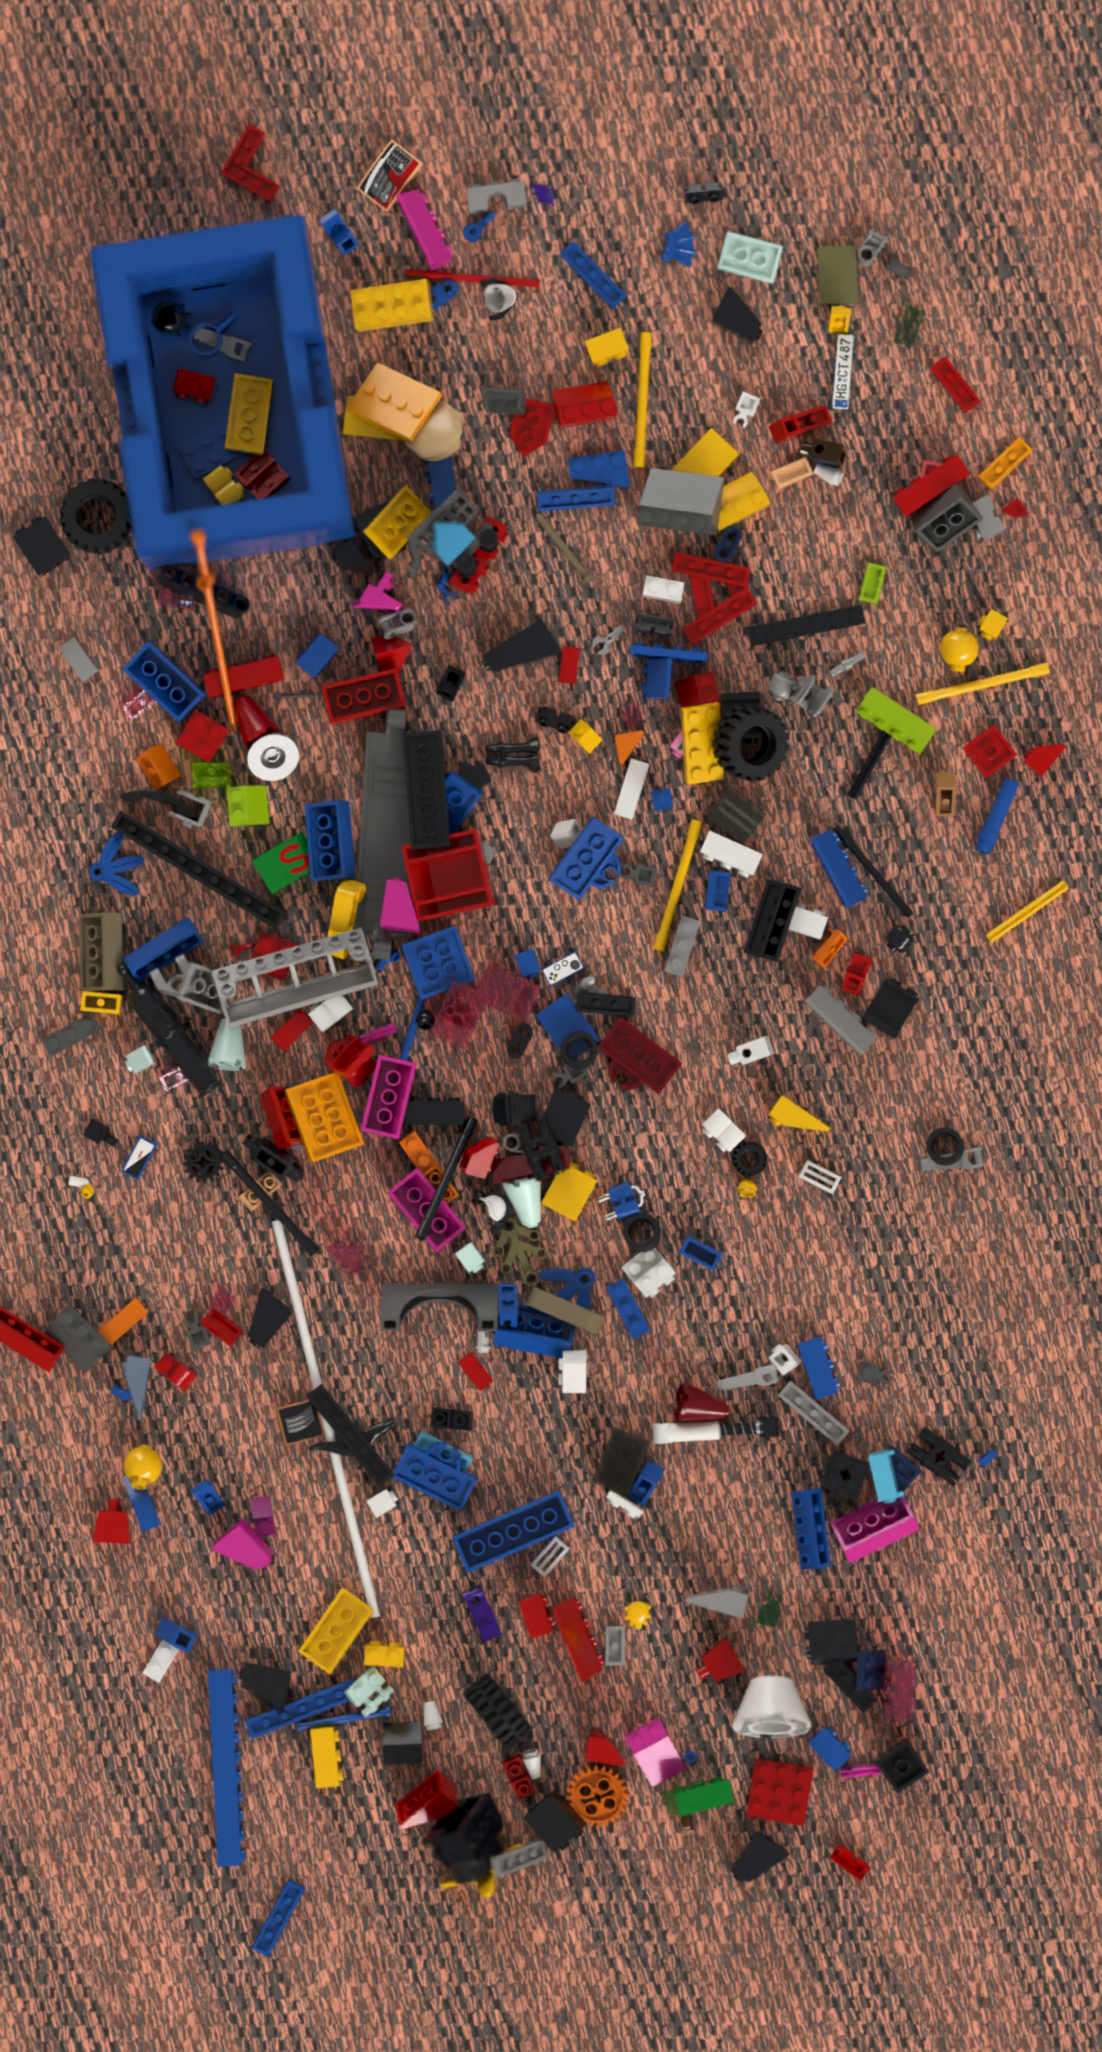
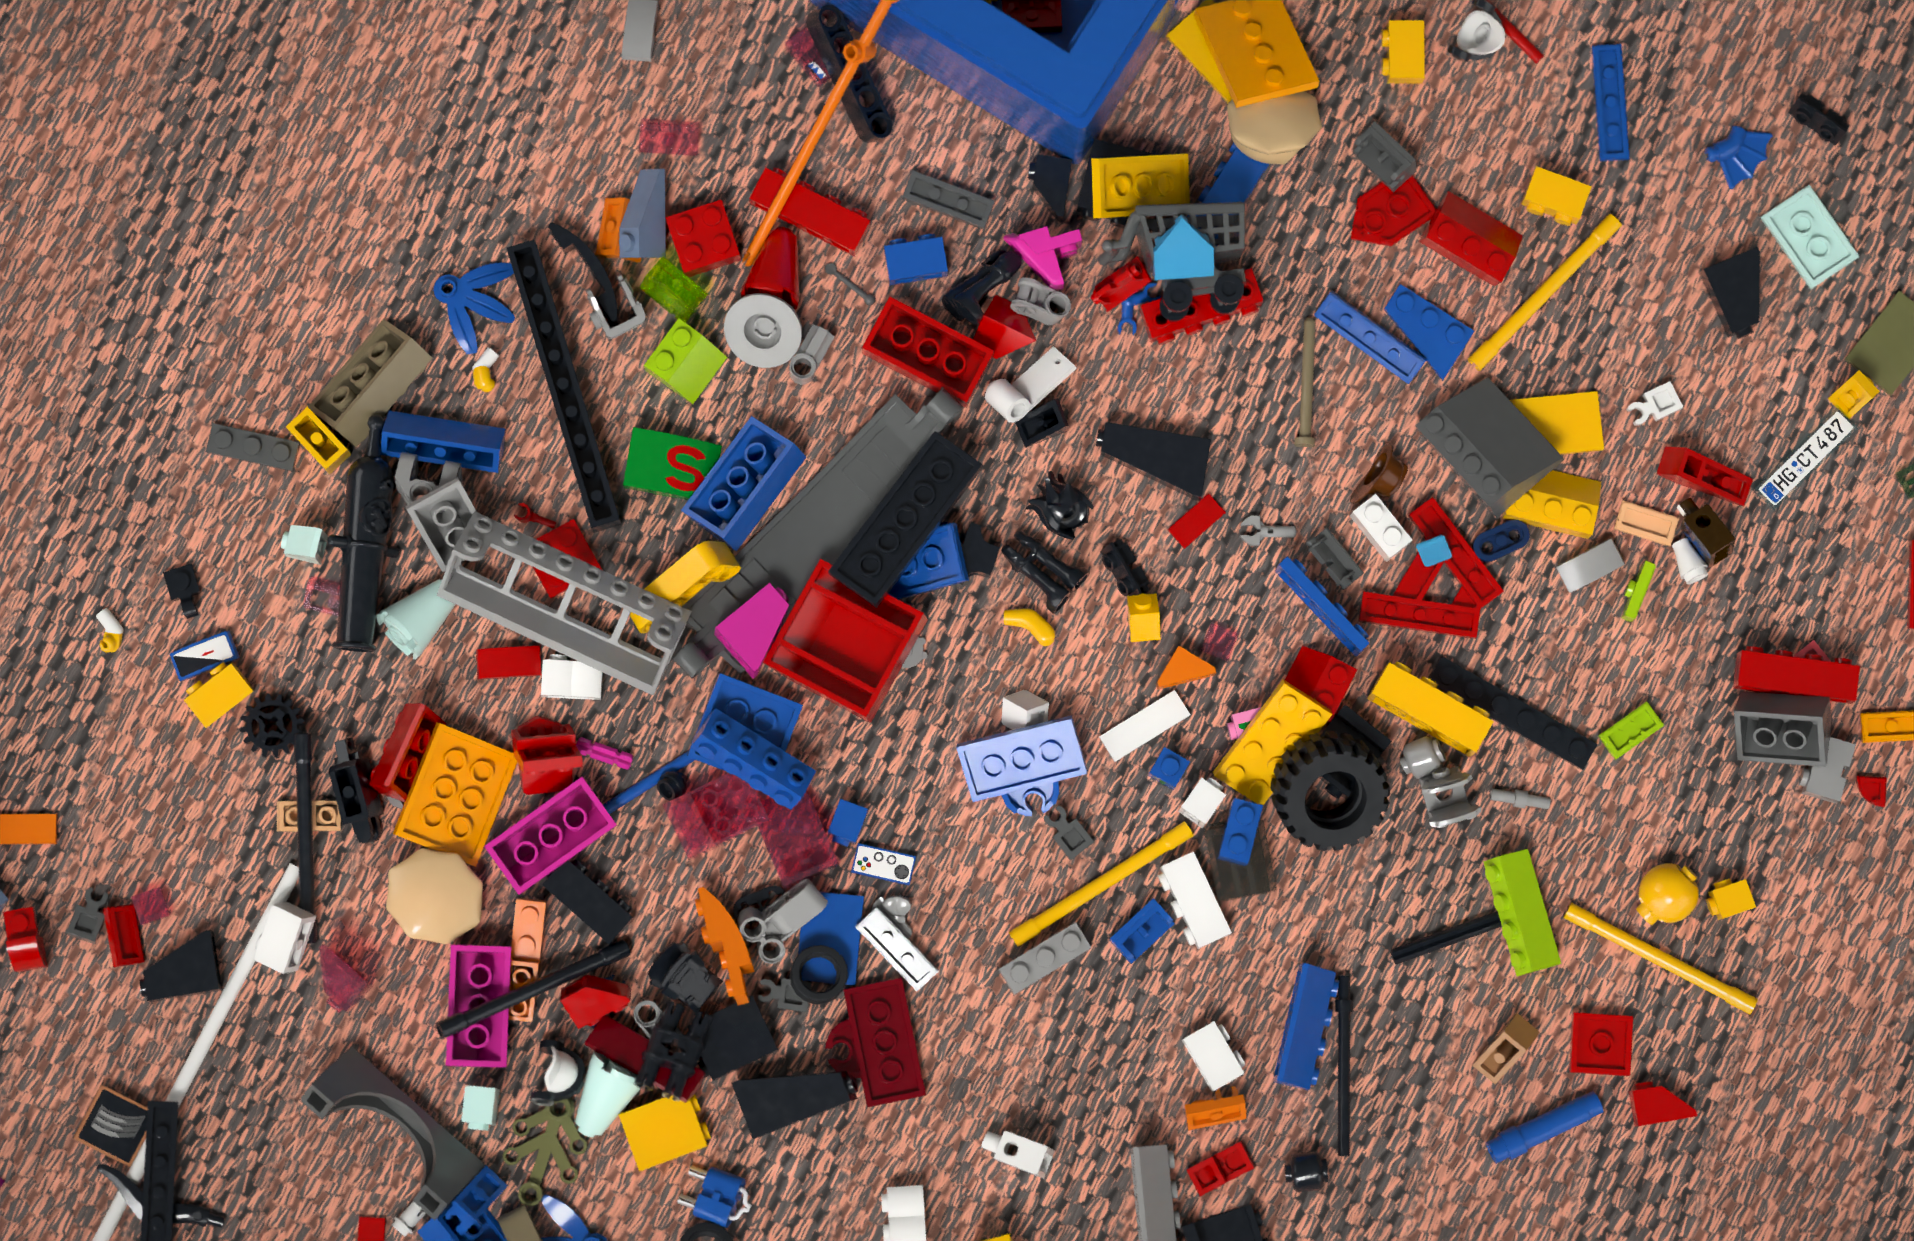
camera: 30 degrees right, 5 degrees down
blue slope [122,641,208,722] -> none
blue arm [374,949,401,971] -> none
blue slope [642,658,672,701] -> none
black slope [744,879,802,962] -> none
none -> yellow brick [184,662,255,728]
none -> white brick [253,902,316,974]
none -> tan piece [386,848,483,944]
none -> arm [472,347,499,393]
none -> sand blue slope [619,169,666,258]
none -> blue brick [690,708,816,810]
none -> orange slope [695,887,755,1005]
none -> black slope [732,1071,858,1139]
none -> light grey piece [737,878,828,964]
none -> light grey piece [789,325,835,385]
none -> dark grey plate [902,170,995,230]
none -> black piece [941,249,1022,325]
none -> white door [985,346,1077,423]
none -> yellow arm [1004,608,1055,646]
none -> black hair [1026,471,1094,540]
none -> red hinge [1091,256,1152,312]
none -> white brick [1178,777,1226,828]
none -> blue brick [1217,798,1263,866]
none -> reddish brown piece [1350,443,1408,504]
none -> yellow brick [1367,661,1494,757]
none -> yellow brick [1381,20,1425,84]
none -> dark azure slope [1416,535,1452,567]
none -> light grey slope [1556,537,1625,593]
none -> lime plate [1621,561,1656,622]

